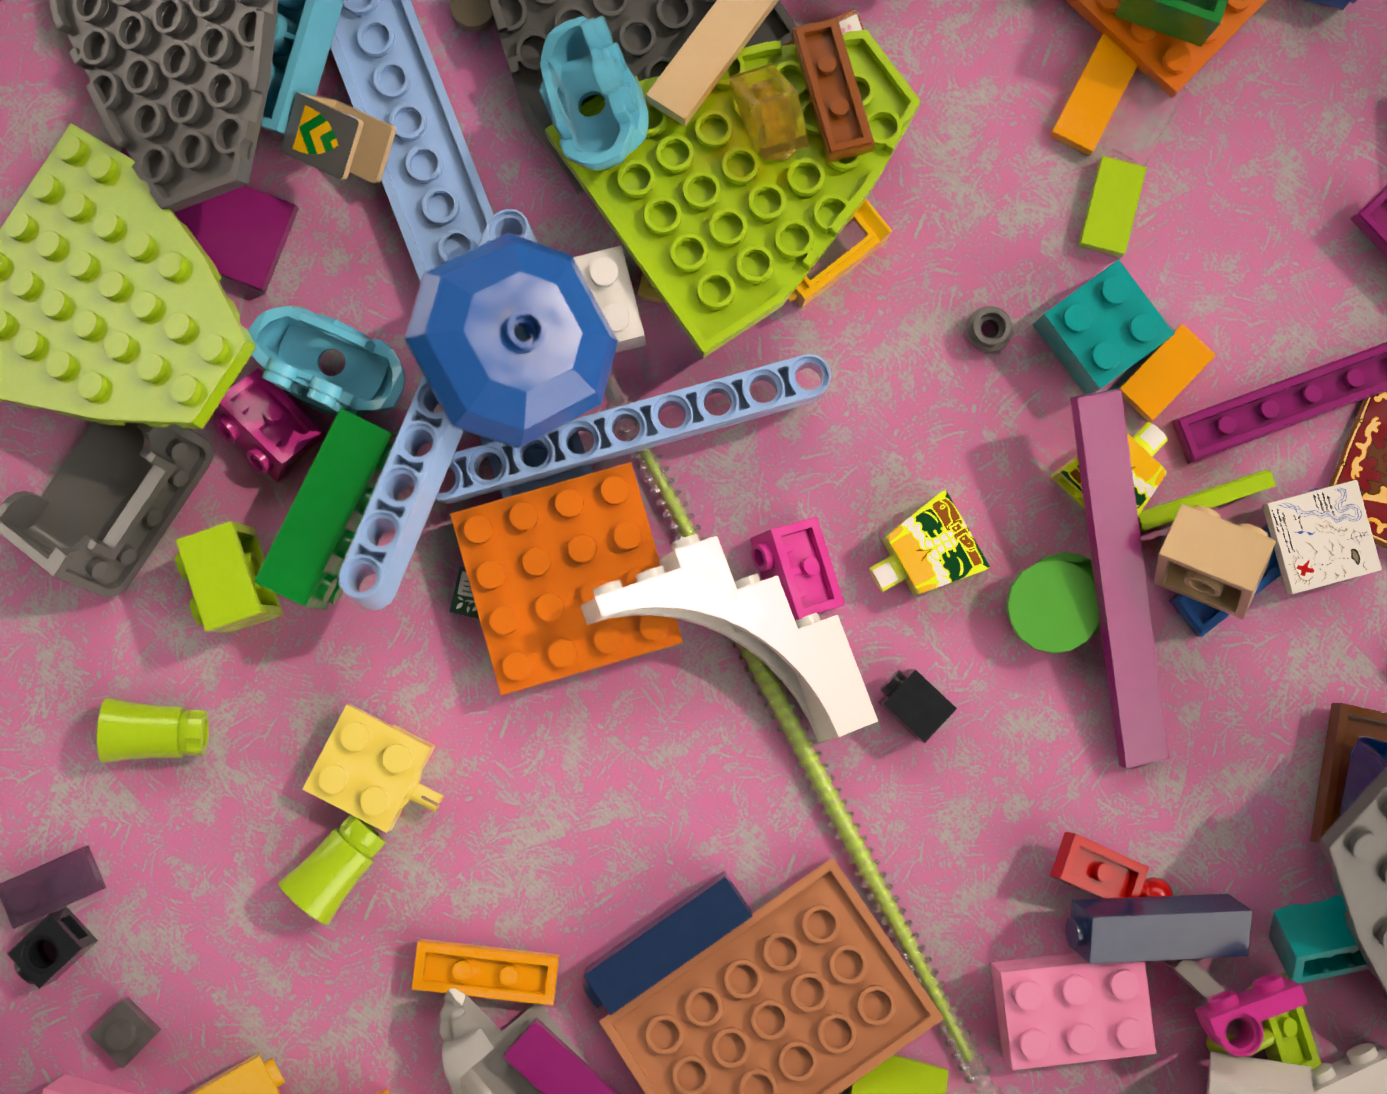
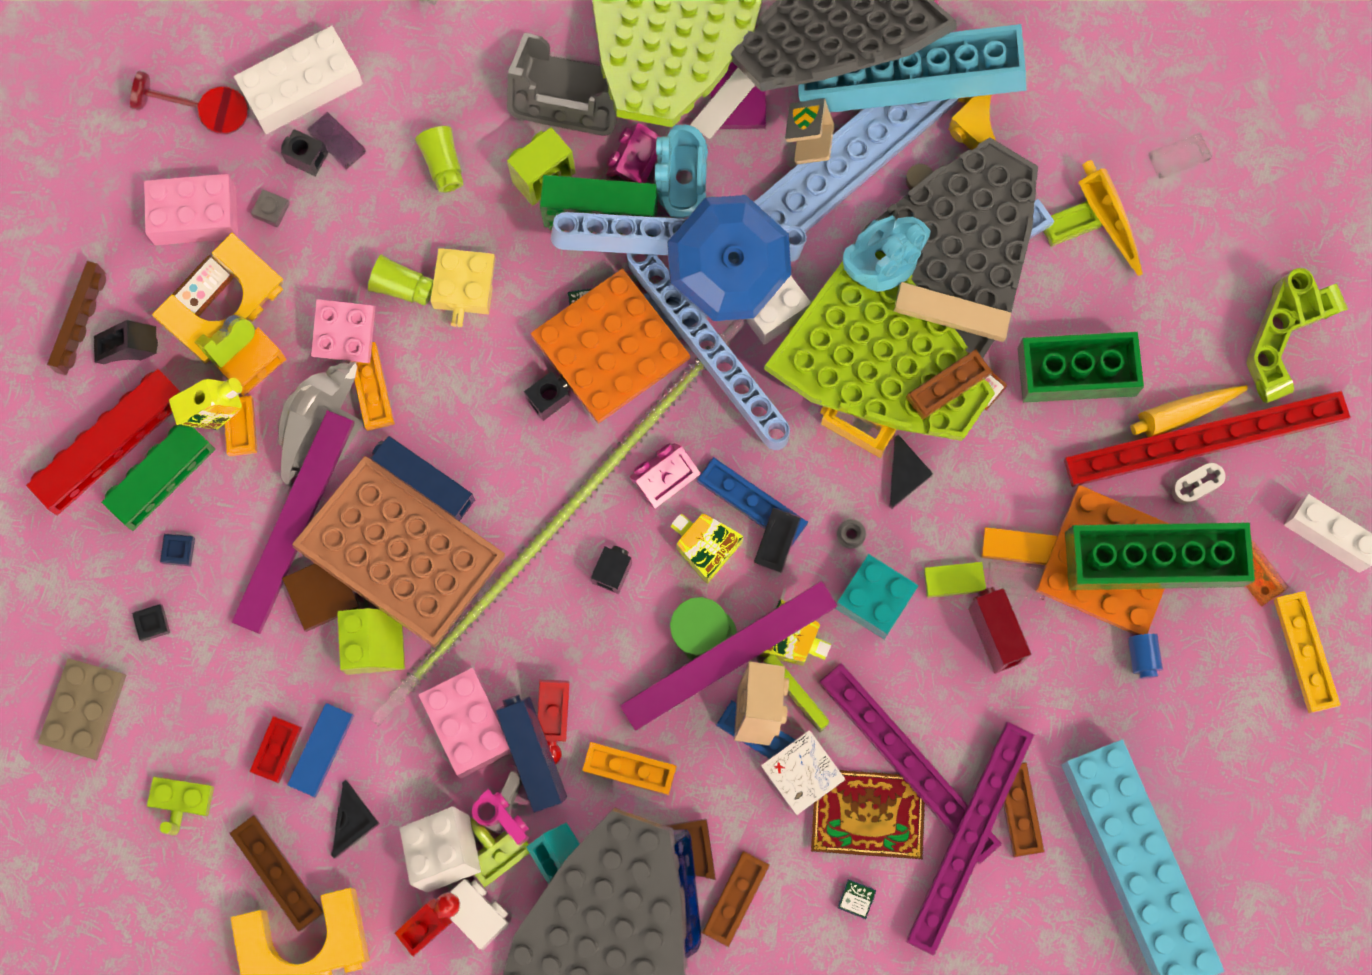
camera: 75 degrees right, 10 degrees down
white arch [581,534,878,742] -> none
clear yellow slope [728,63,809,161] -> none
light orange tile [1118,324,1216,422] -> none
none -> bright pink plate [311,299,376,363]
none -> black brick [524,371,571,421]
none -> light orange plate [582,742,677,796]
none -> white sticker [691,68,755,139]
none -> blue tile [697,457,808,547]
none -> black tile [754,507,802,573]
none -> black tile [889,434,933,509]
none -> dark red brick [968,587,1032,674]

